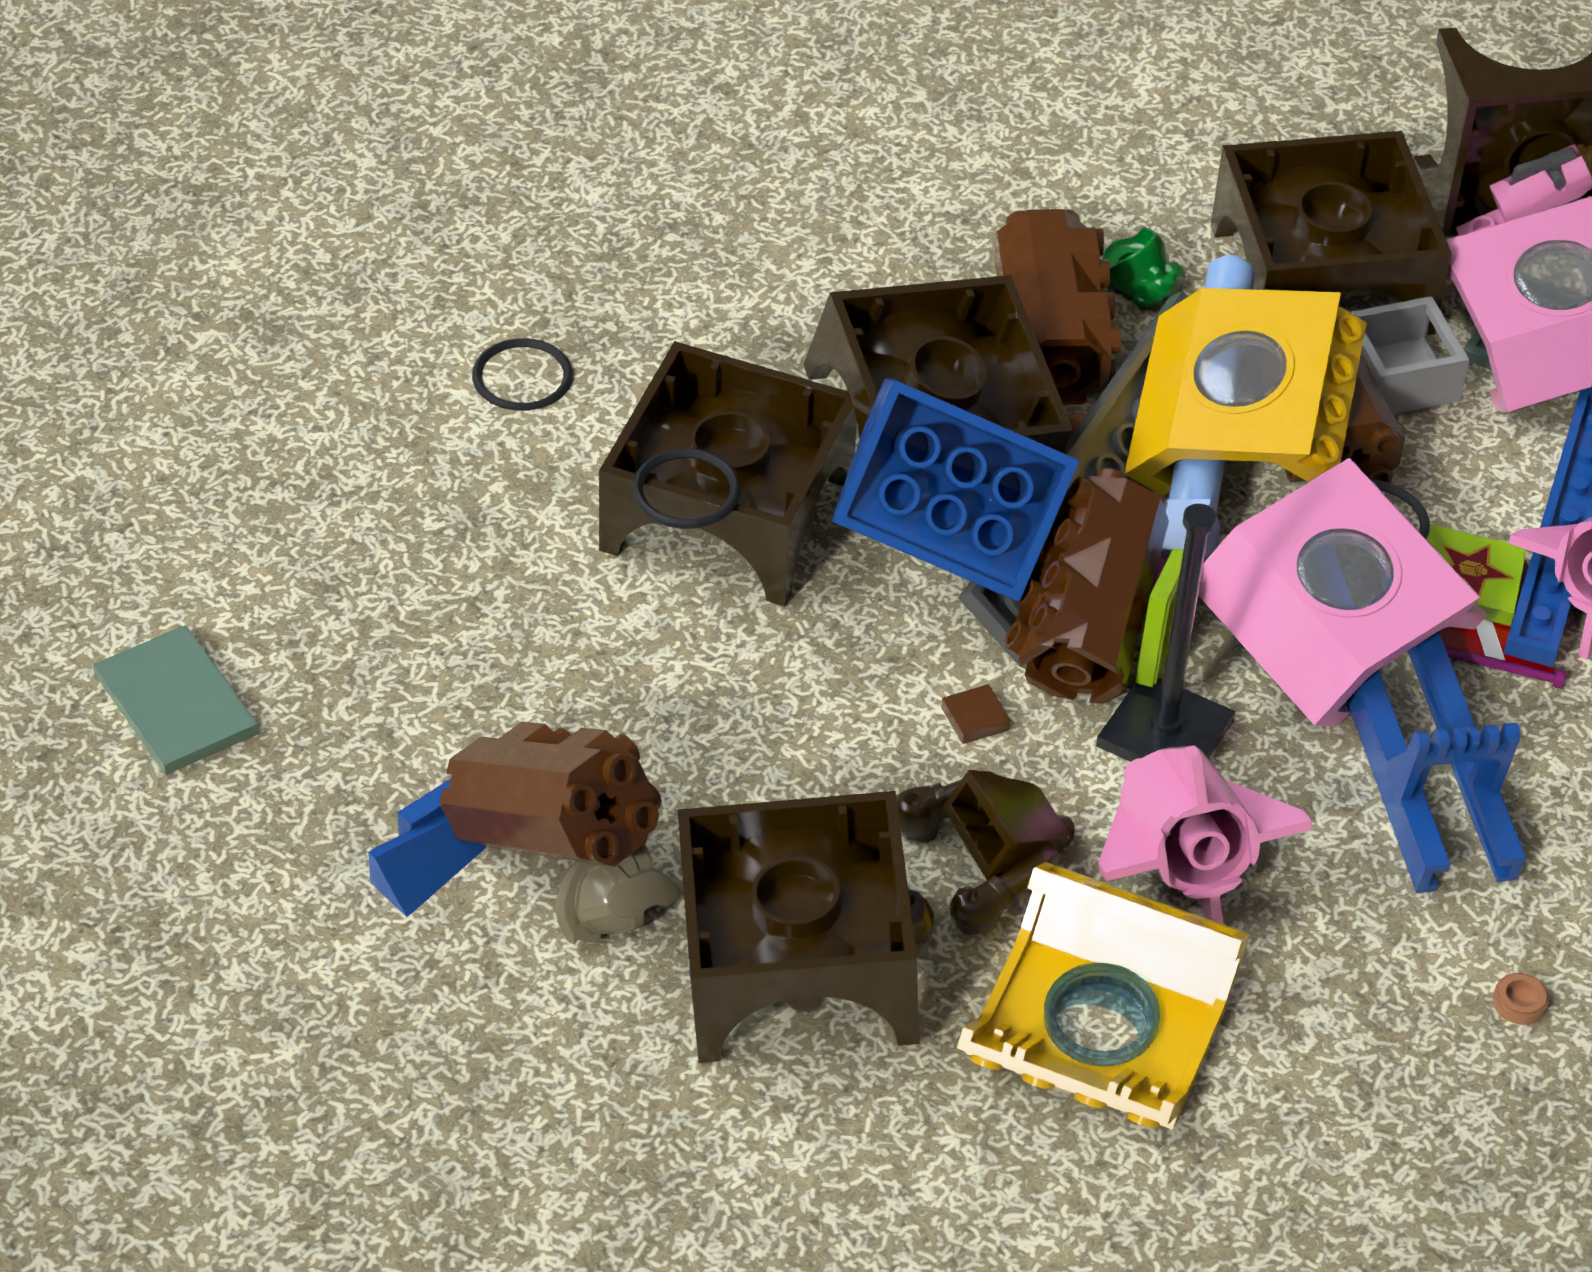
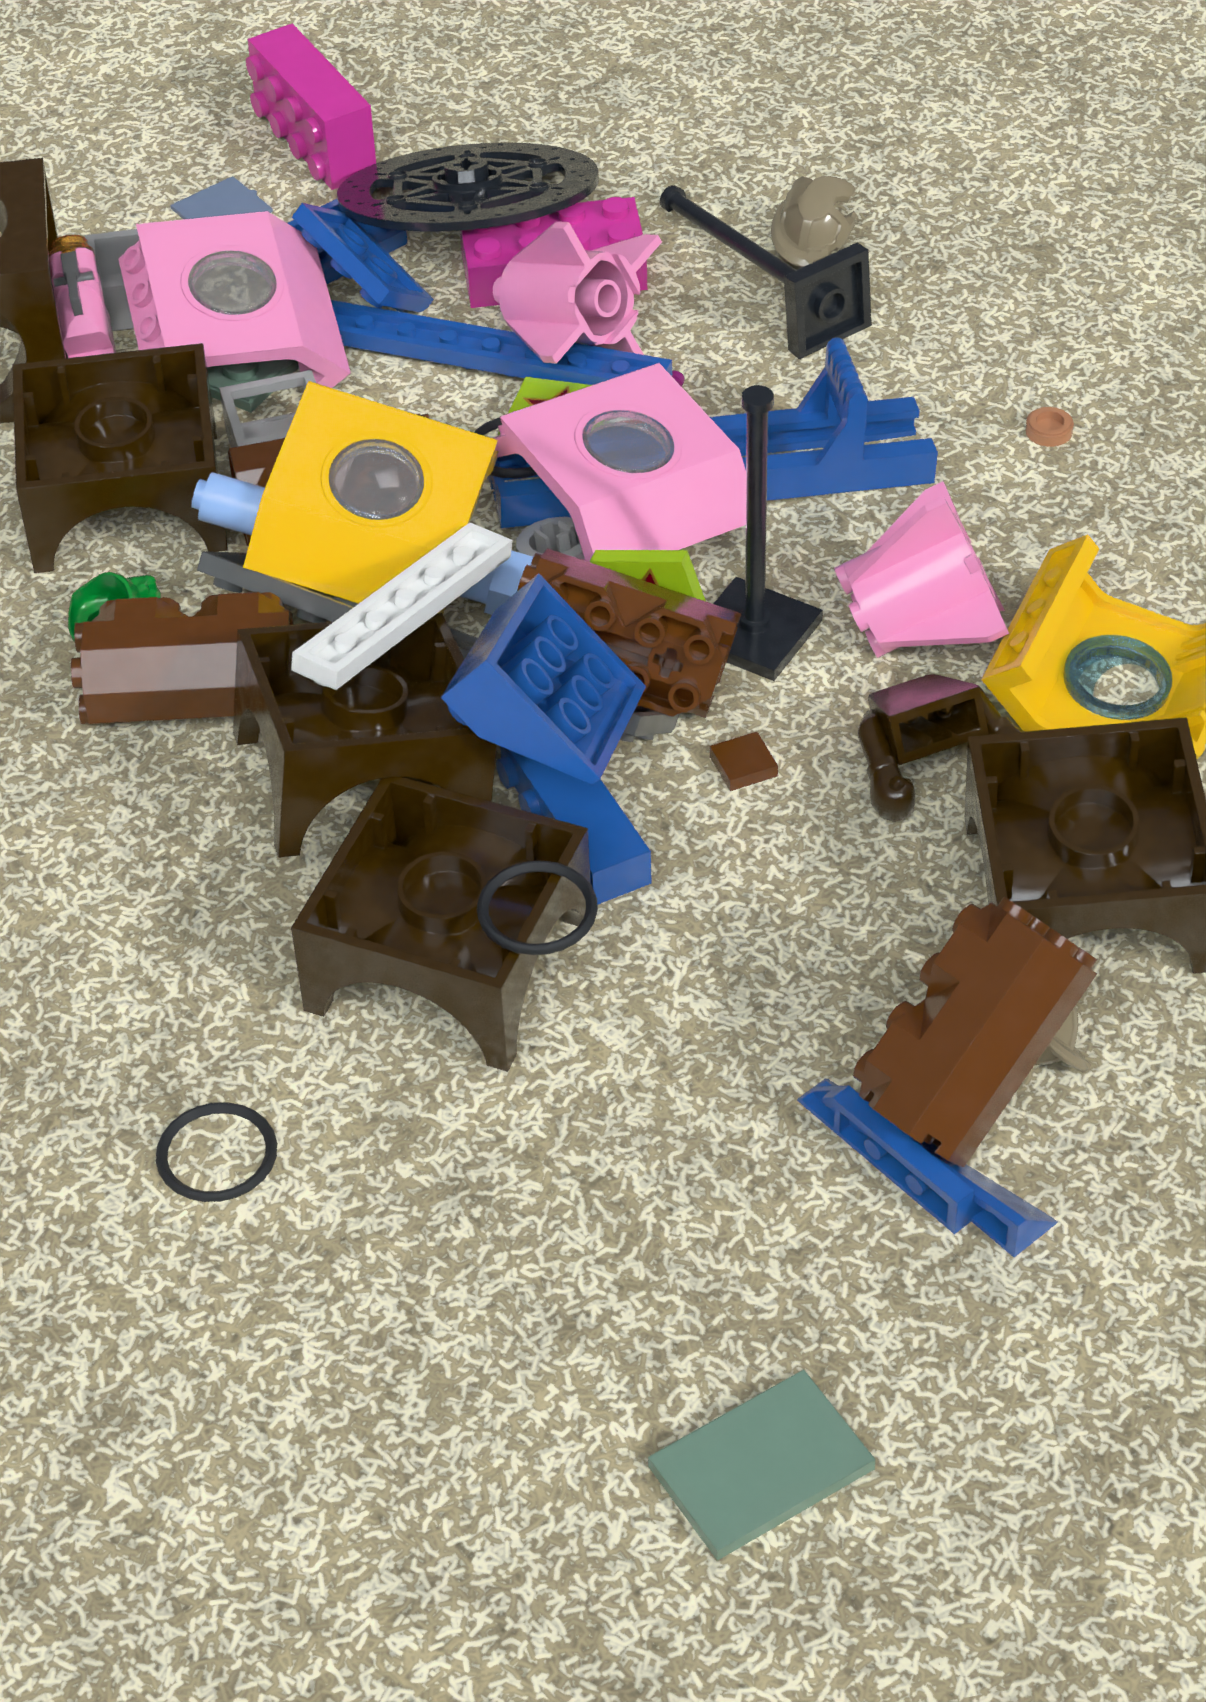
camera: 85 degrees left, 0 degrees up
none -> white plate [291,523,512,690]
none -> blue brick [496,746,652,905]

